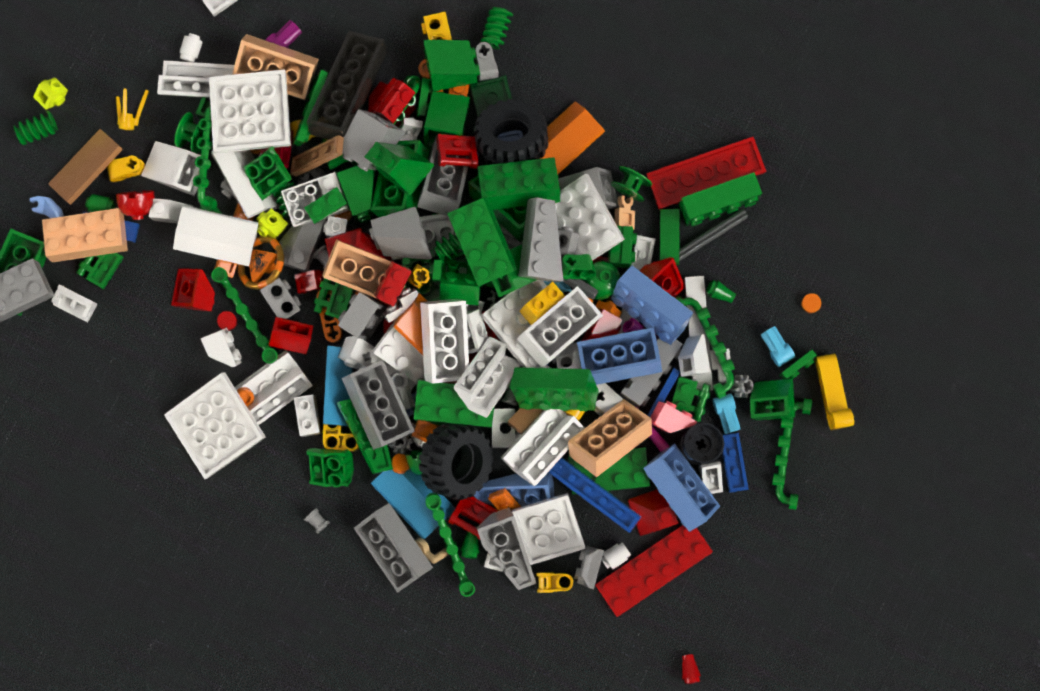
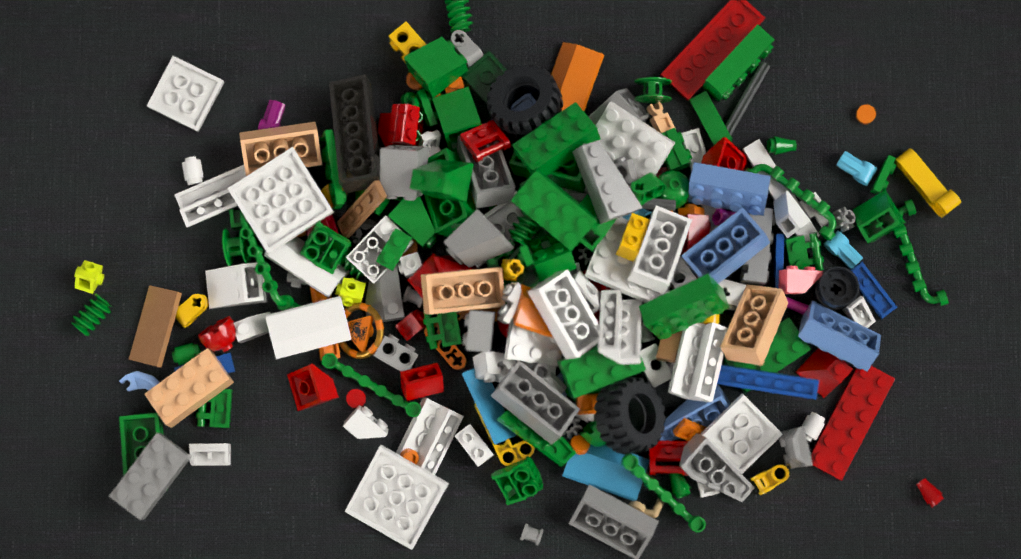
camera: 25 degrees left, 0 degrees up
yellow plant [116,88,149,130] -> none
red brick [374,261,412,307] -> none

